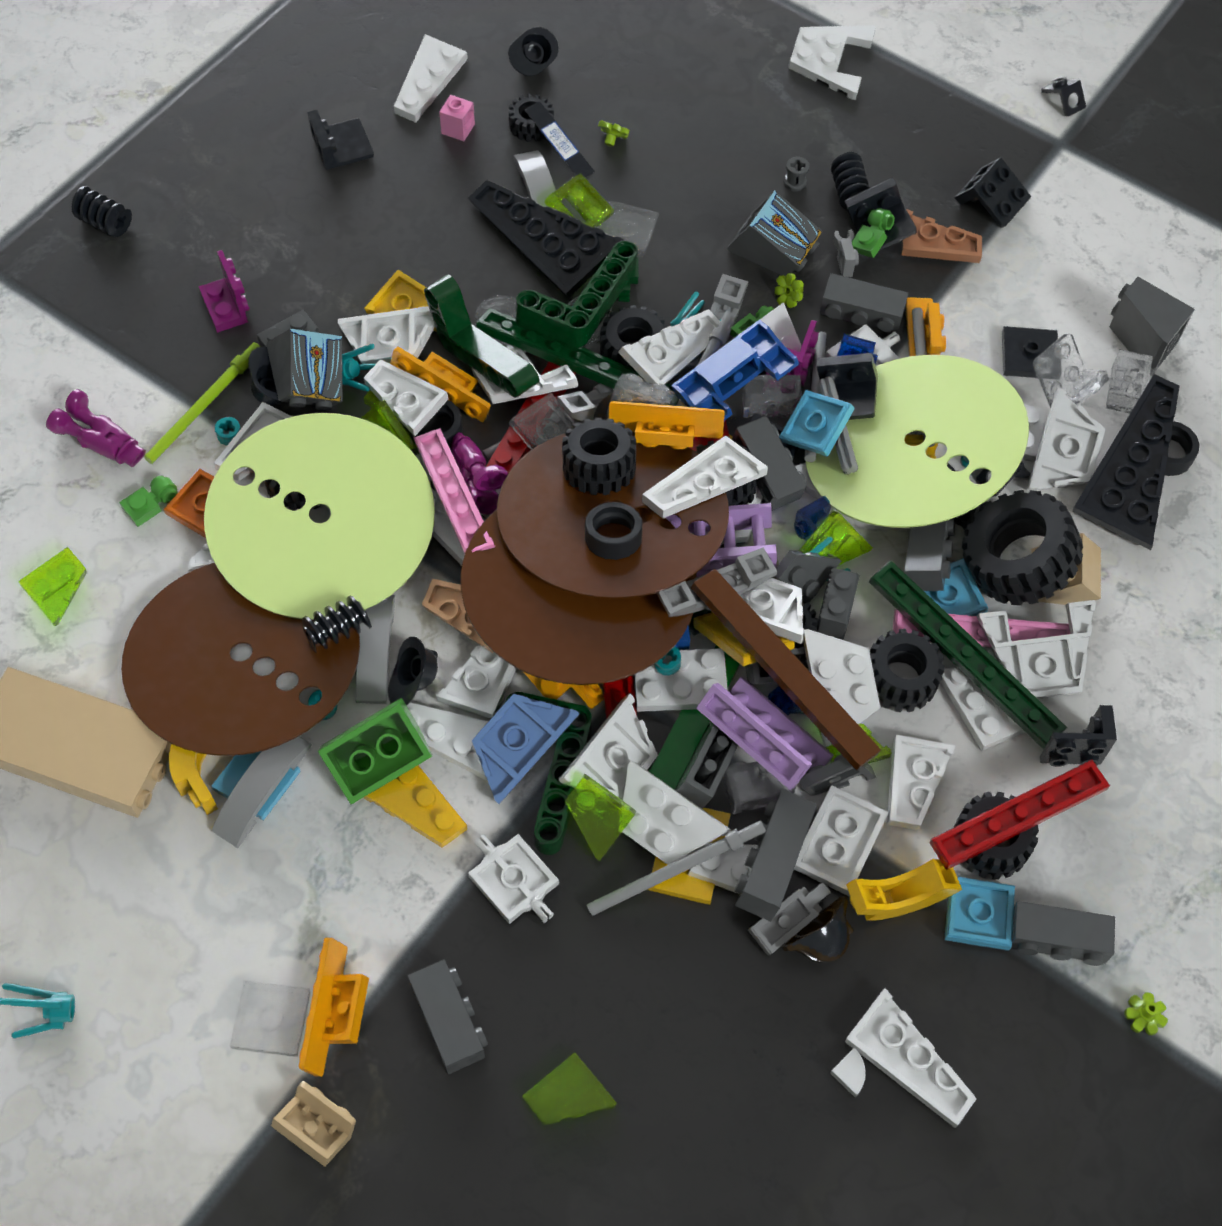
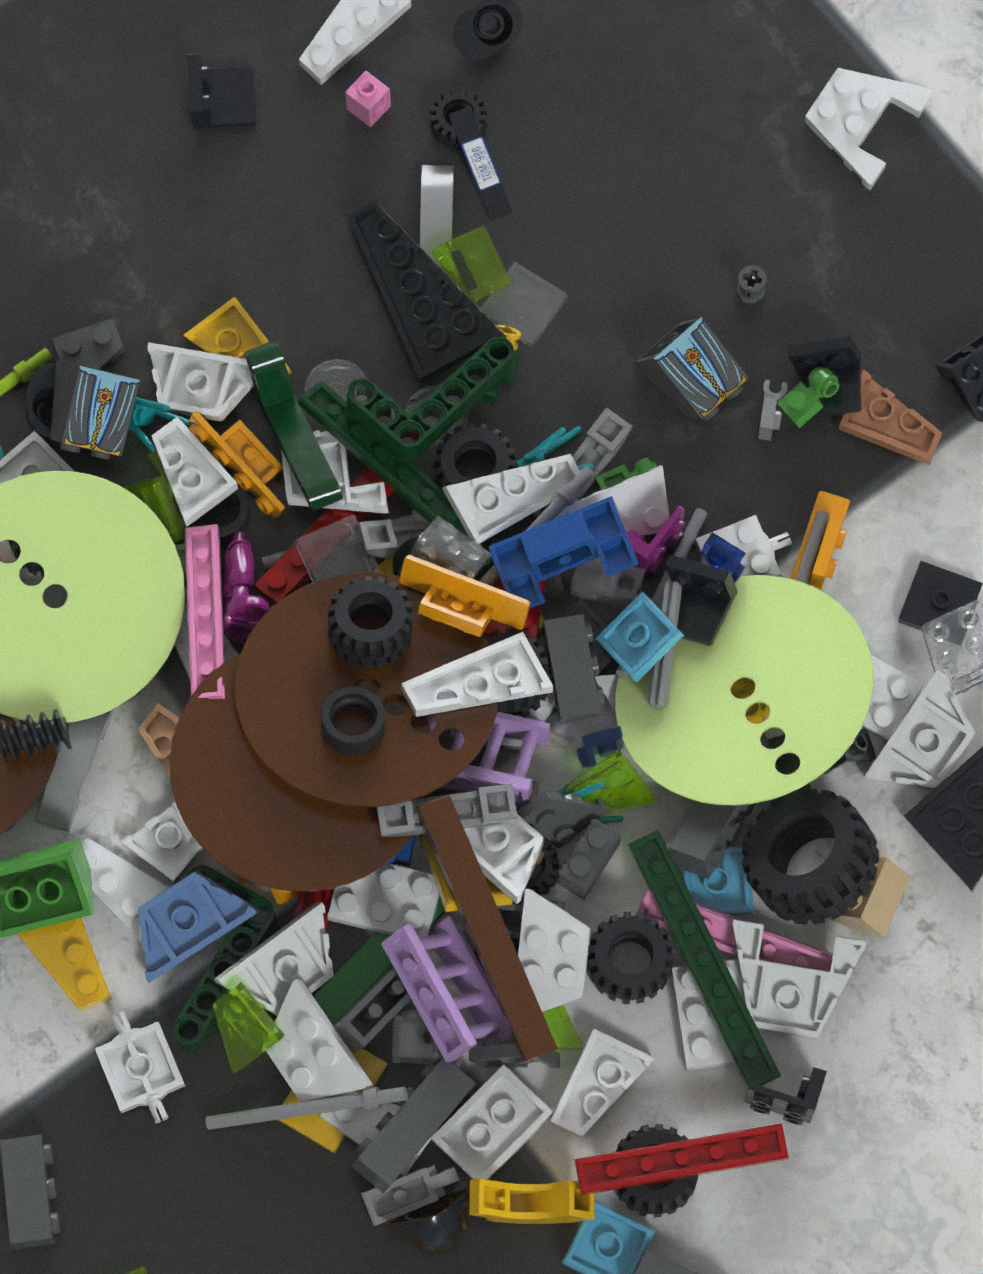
camera: 20 degrees right, 10 degrees up
magenta bracket [199,250,250,333] -> none
black piece [388,637,438,706] -> none
lime plant [598,120,630,147] -> none
teal bush [654,646,681,676] -> none
lime plant [775,273,804,308] -> none
dark grey brick [820,273,909,334] -> none
black piece [831,152,870,211] -> none

